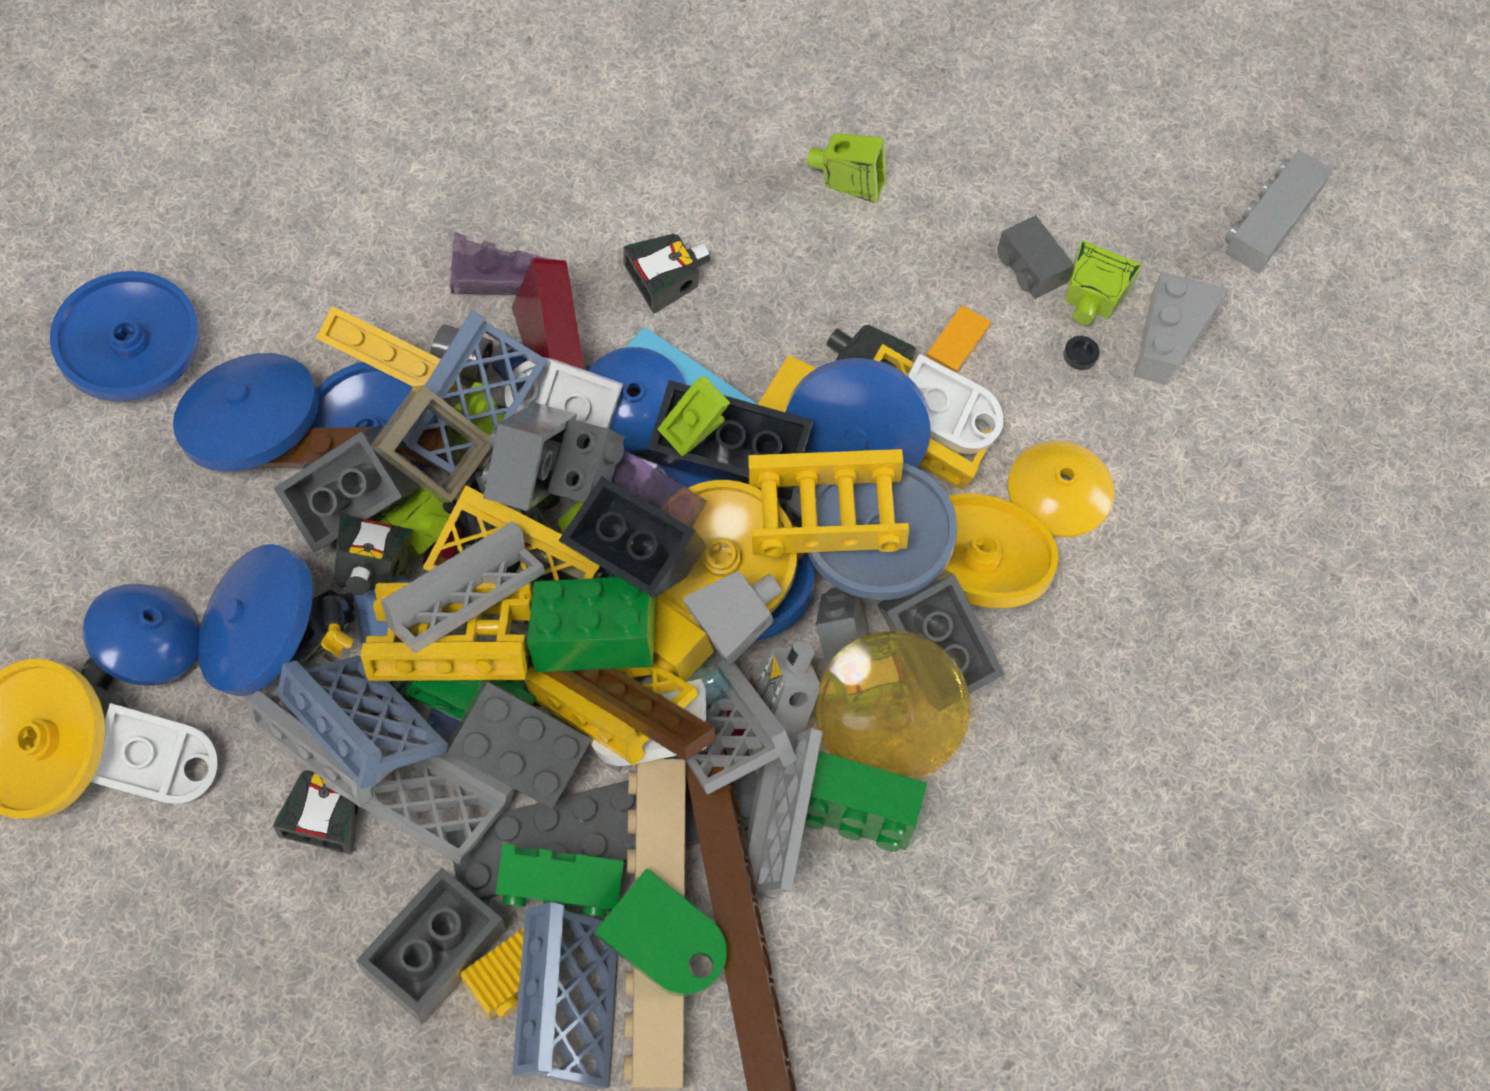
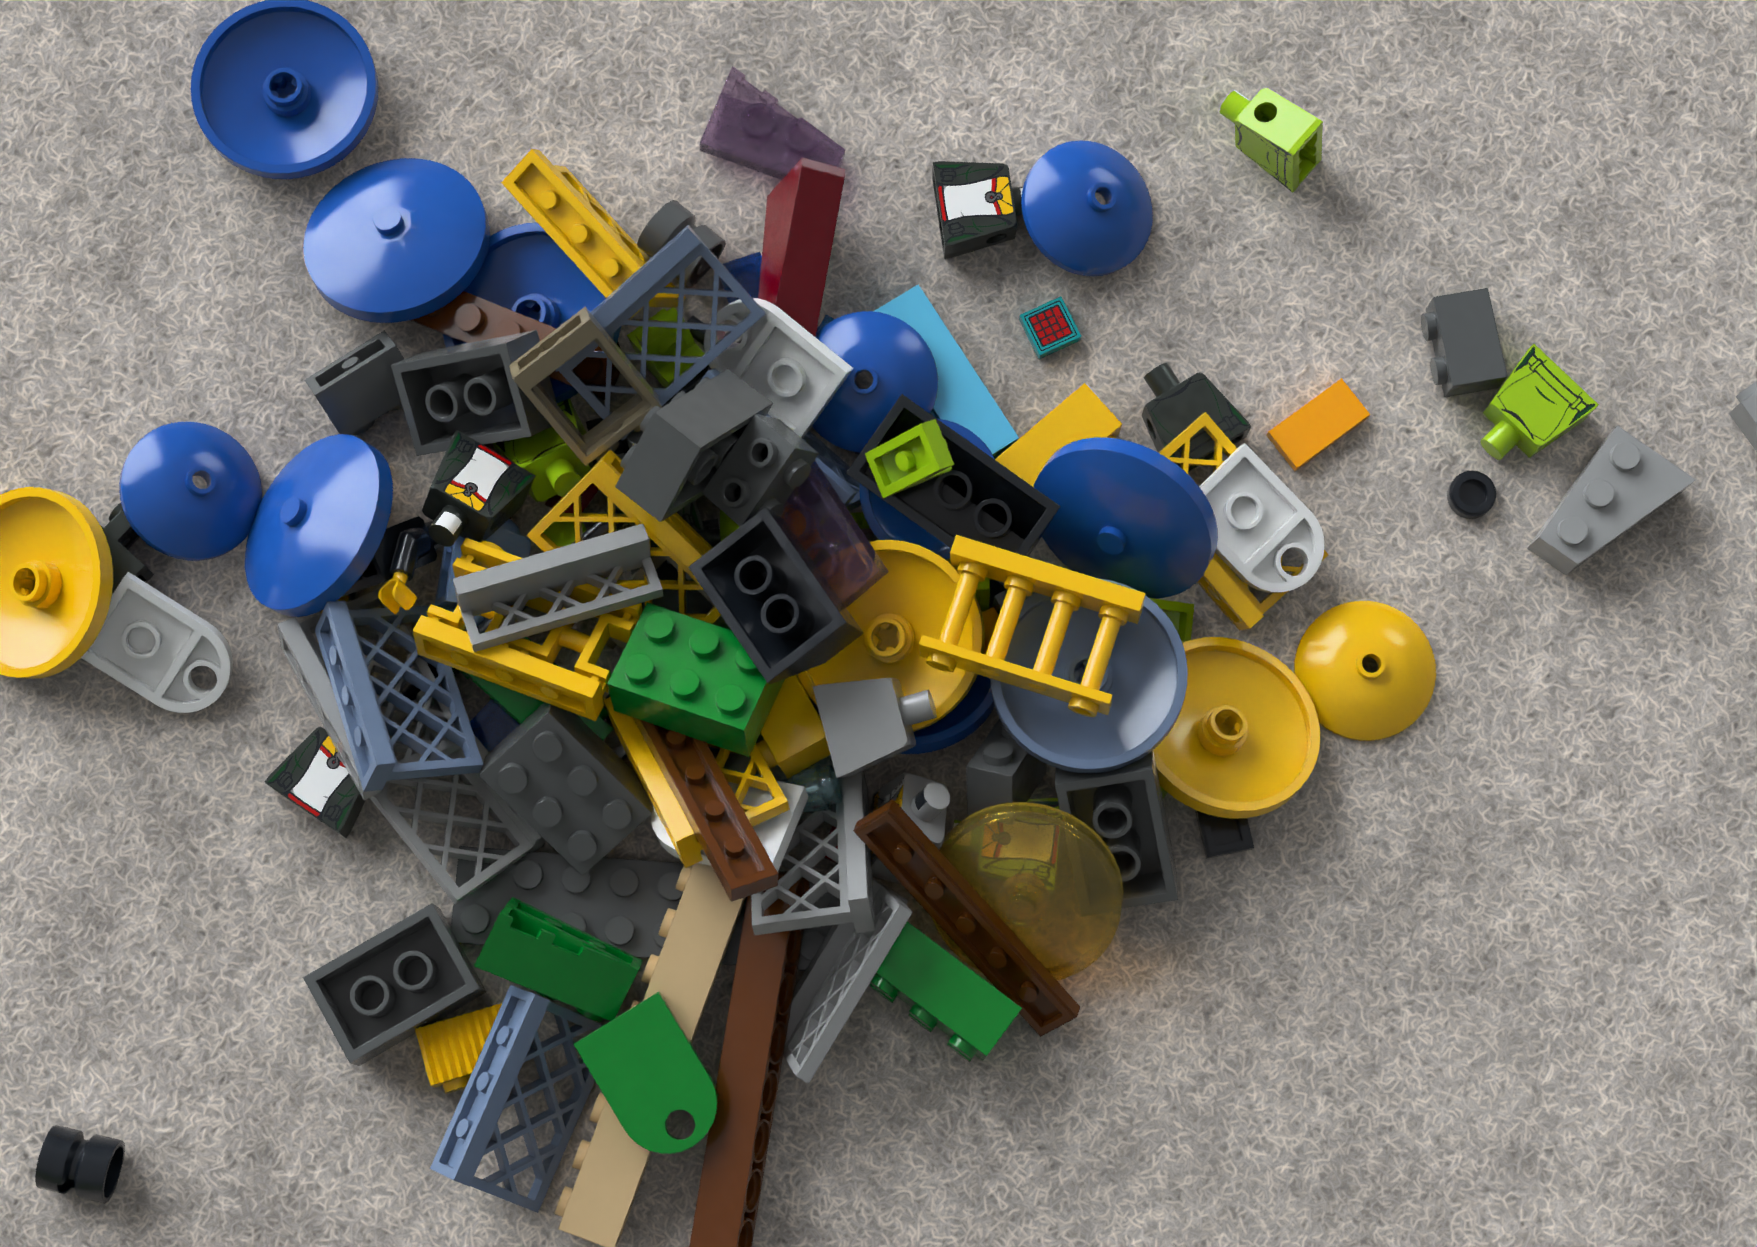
camera: 25 degrees right, 15 degrees up
none -> dark grey brick [305,330,404,435]
none -> reddish brown tile [853,799,1080,1037]
none -> tile [1019,296,1082,359]
none -> blue dish [1021,140,1153,277]
none -> black tile [1195,811,1254,859]

